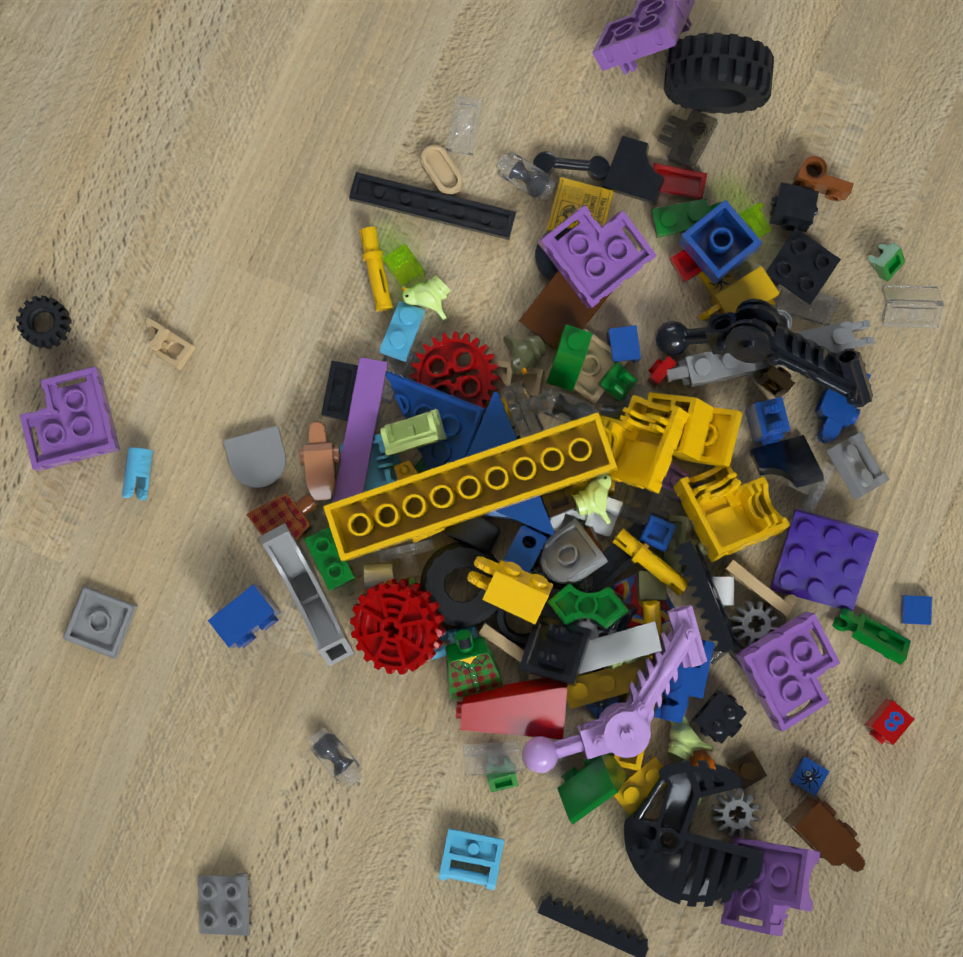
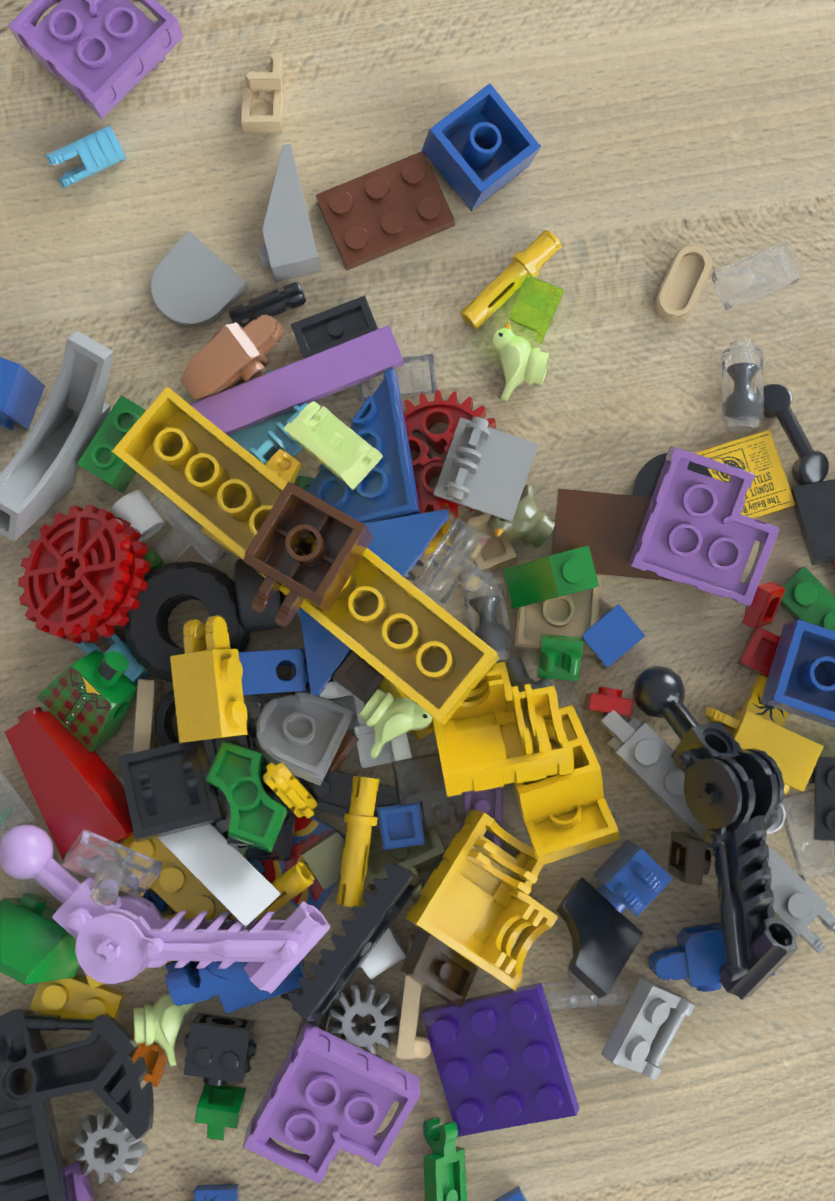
camera: 60 degrees right, 0 degrees up
dark orange torso [246,493,318,543] -> none
black tile [349,172,516,240] -> none
medium azure plate [380,301,425,362] -> none
dark brown plate [727,750,767,790] -> none
none -> clear tile [62,829,162,905]
none -> green tile [195,1083,246,1141]
none -> black axle [228,282,306,328]
none -> reddish brown hinge [243,481,374,628]
none -> light grey slope [258,144,321,282]
none -> yellow axle [263,763,317,818]
none -> copper plate [315,151,455,271]
none -> dark brown plate [400,930,478,1008]
none -> blue brick [422,83,541,212]
none -> light grey hinge [433,417,539,522]
none -> red tile [742,582,785,629]

